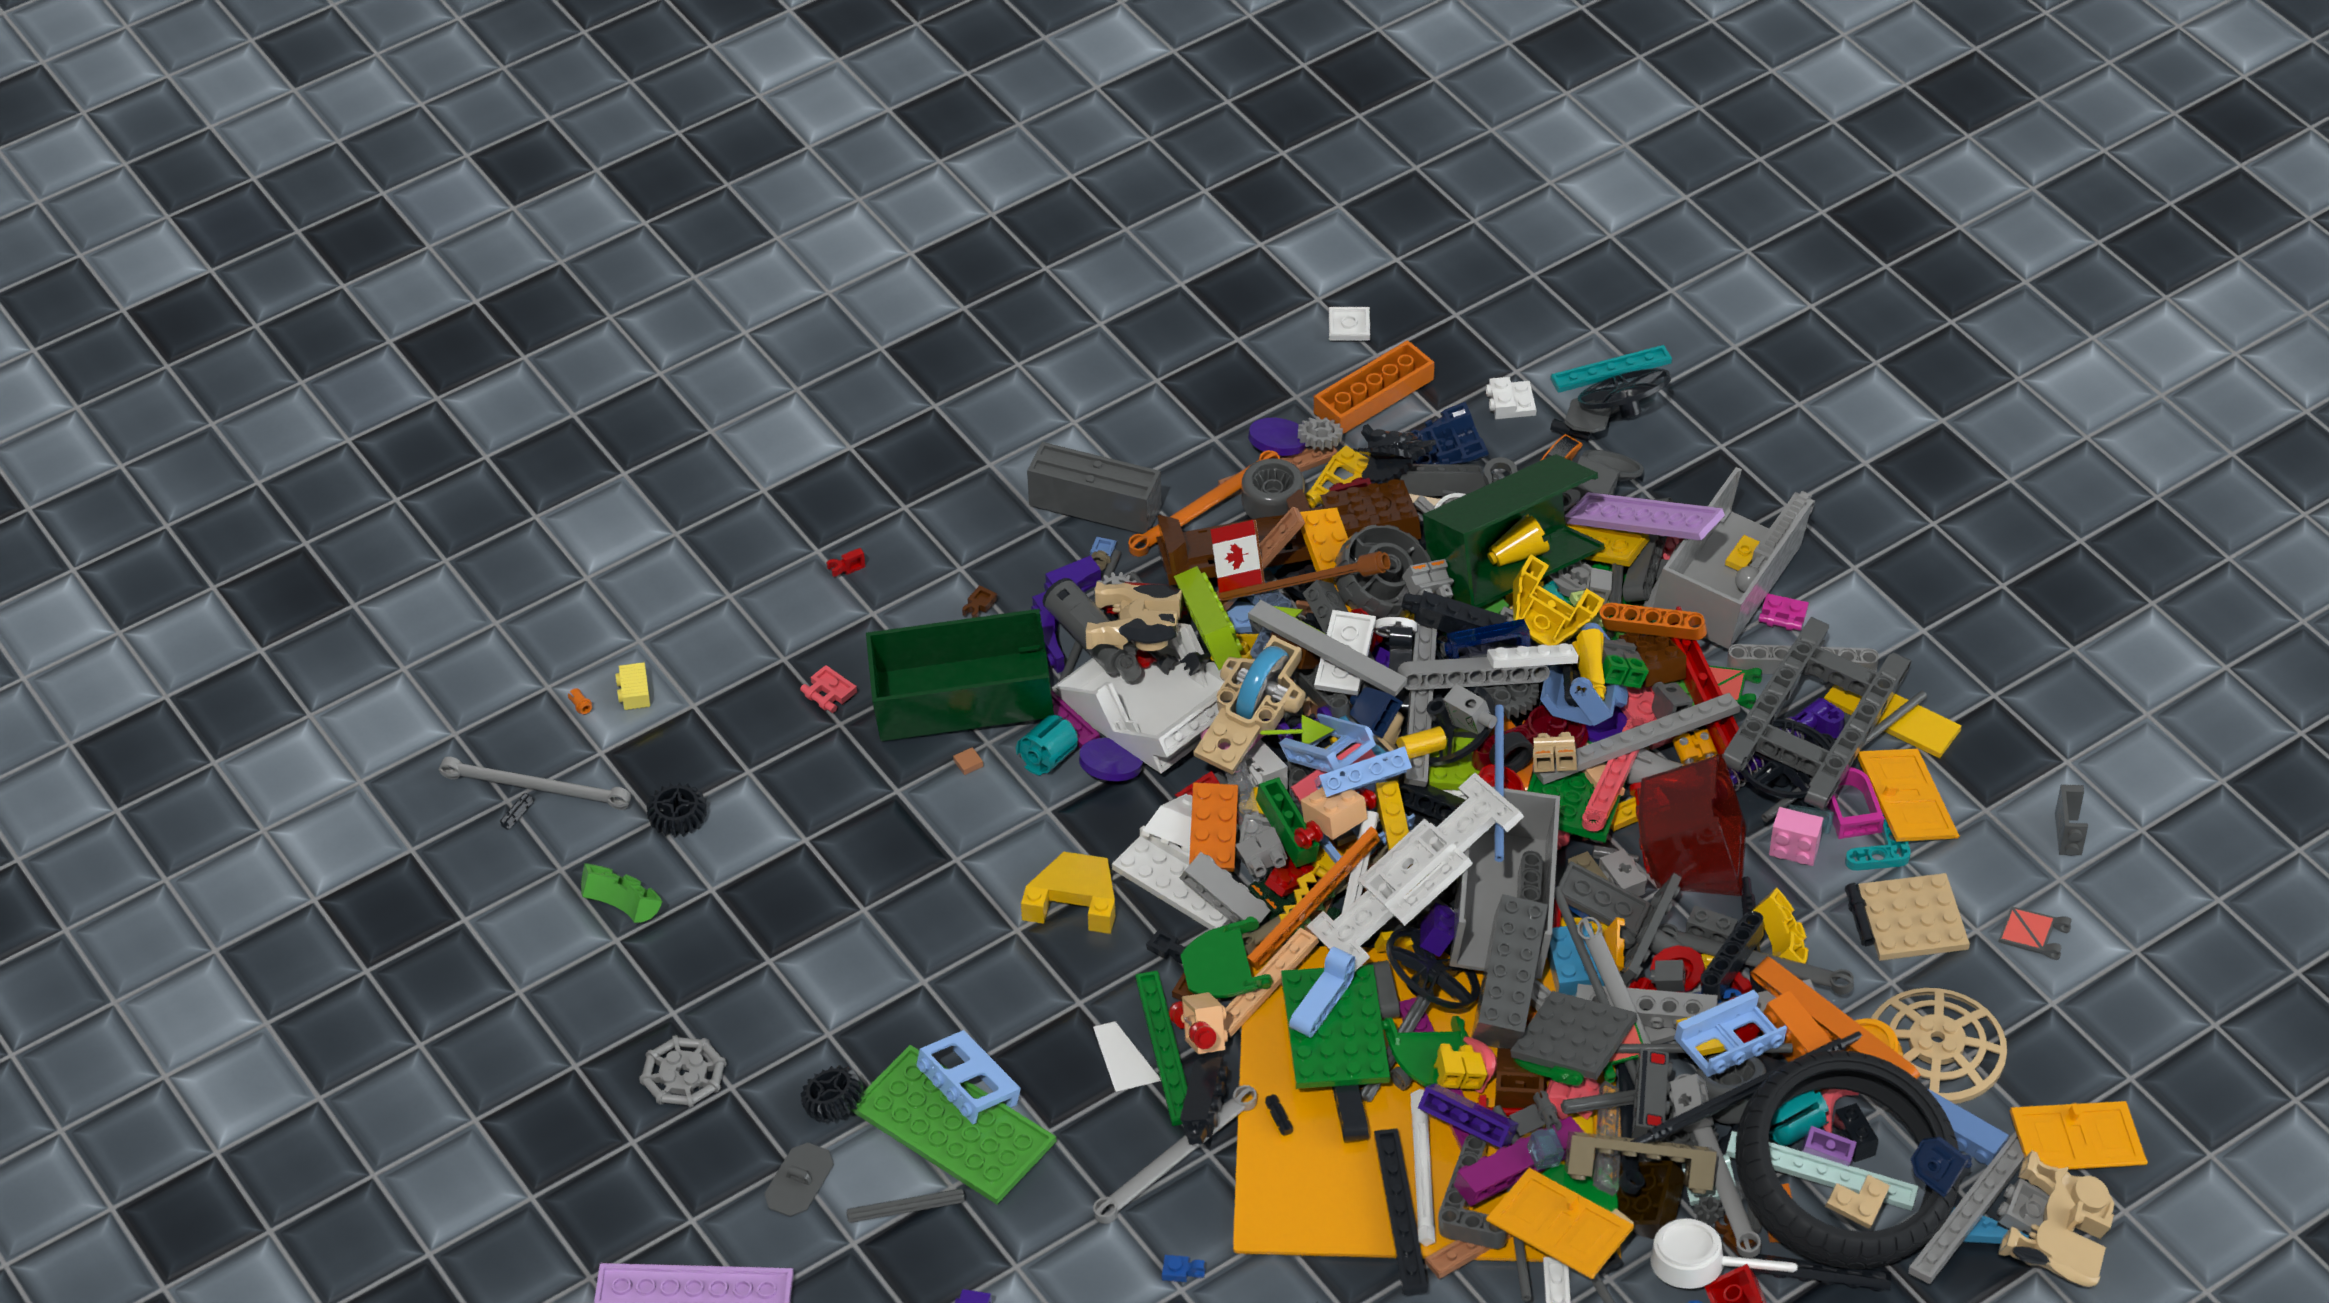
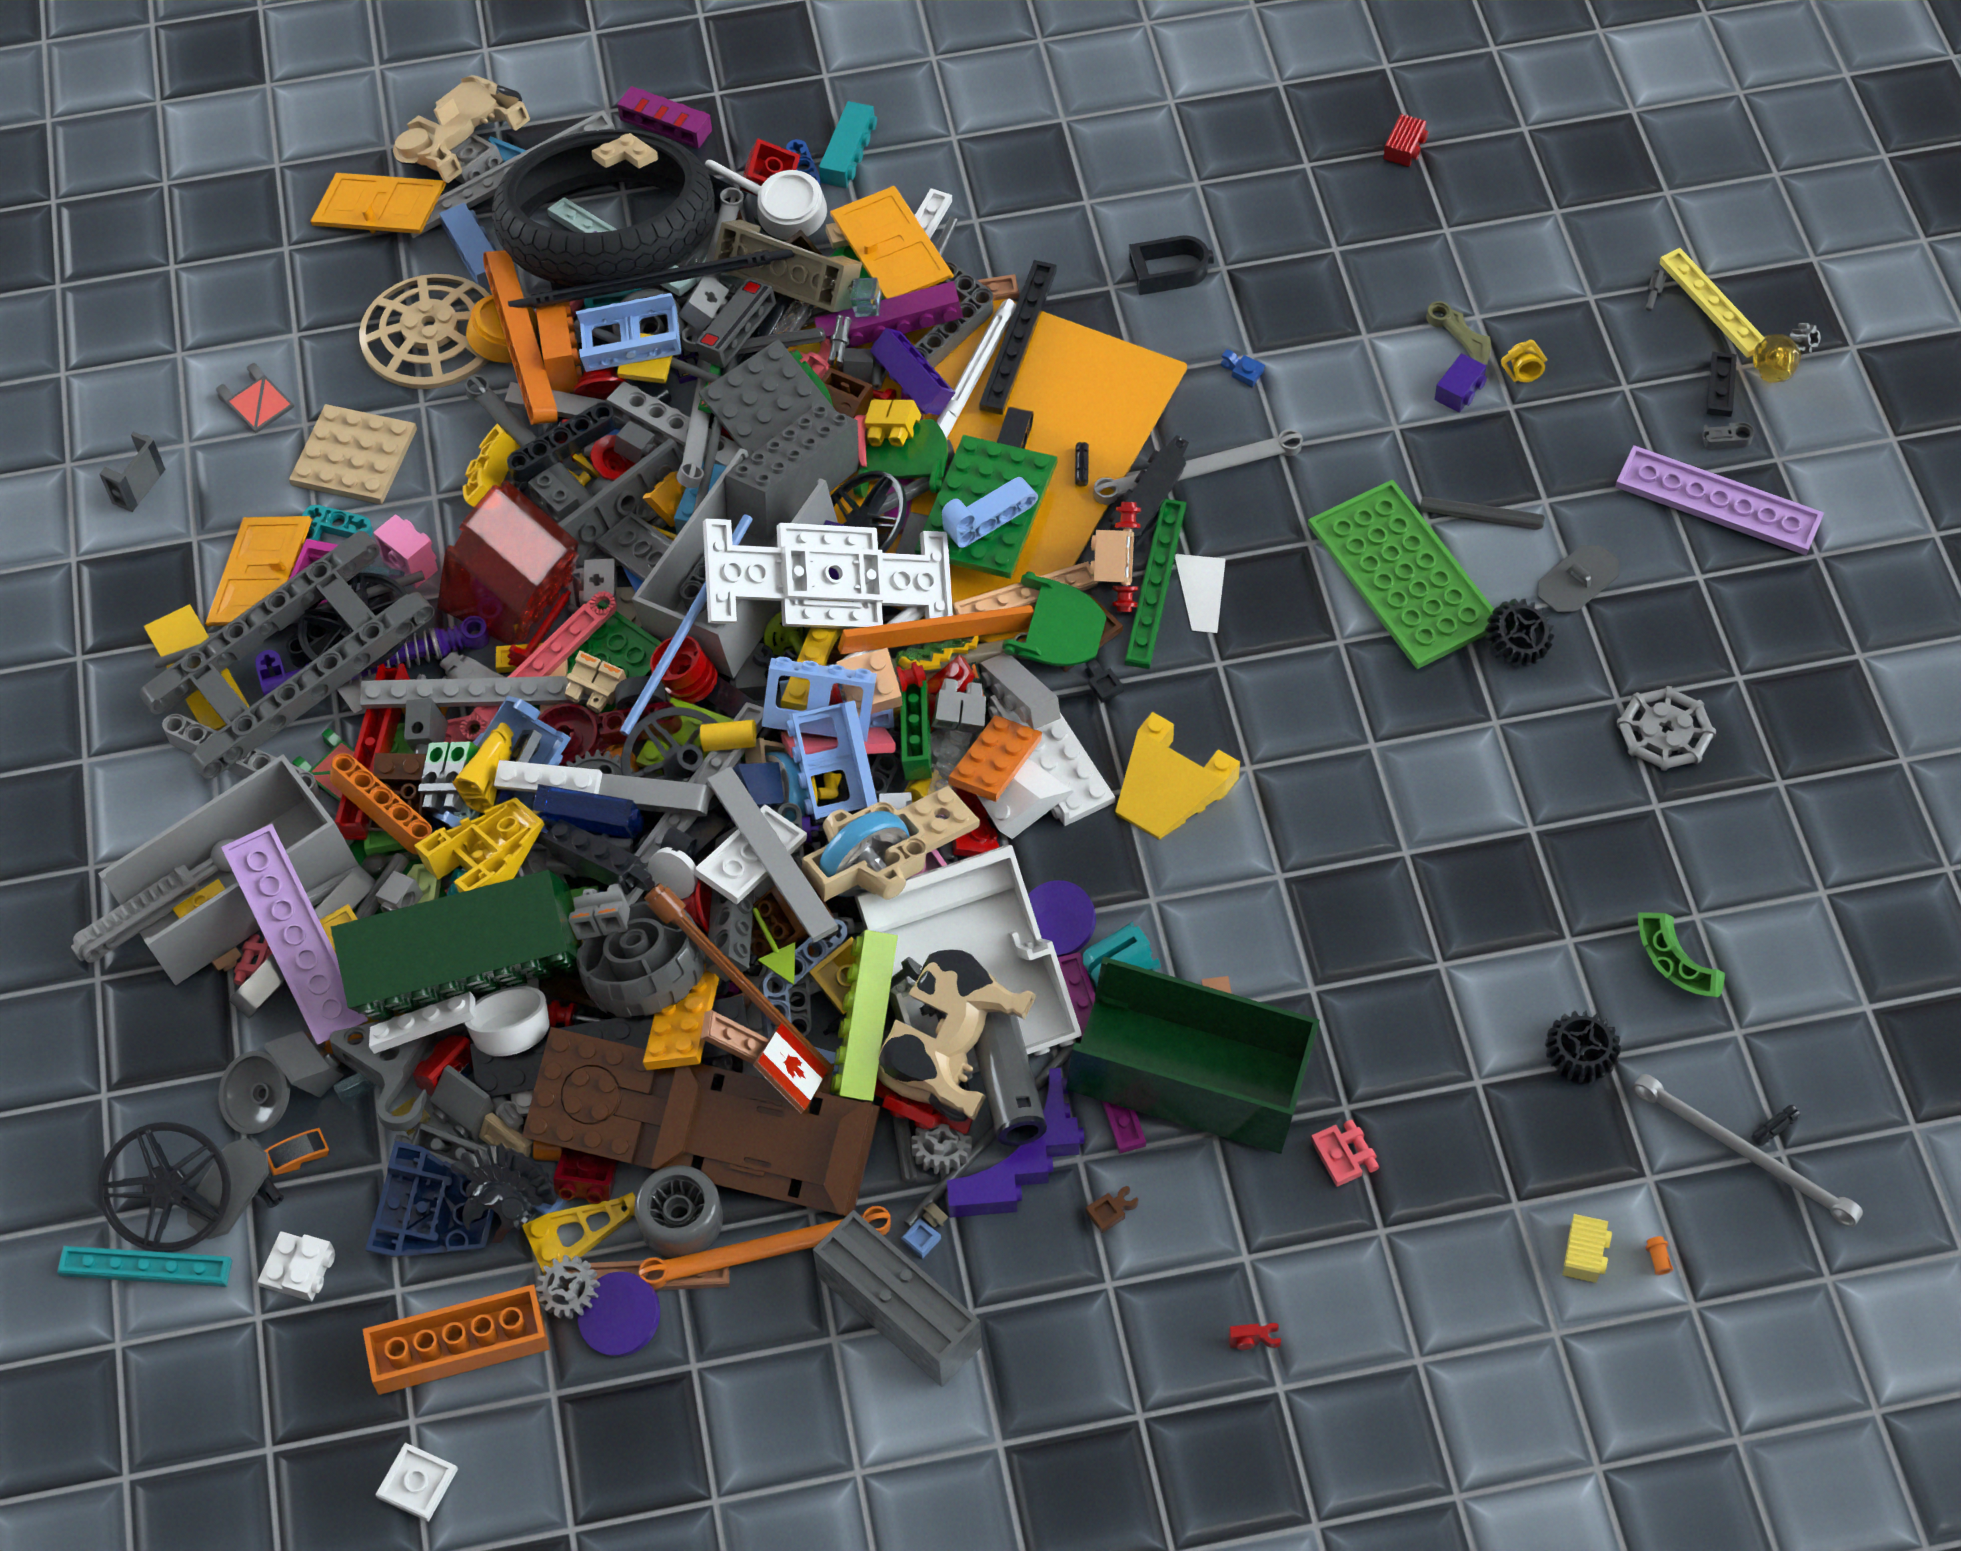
camera: 155 degrees left, 10 degrees up
light blue window [916,1030,1021,1124] -> none
lime piece [1260,714,1334,744] -> none
light grey torso [1443,684,1497,734] -> none
black pin [1845,883,1875,946] -> none
dark blue piece [1911,1137,1972,1197] -> none

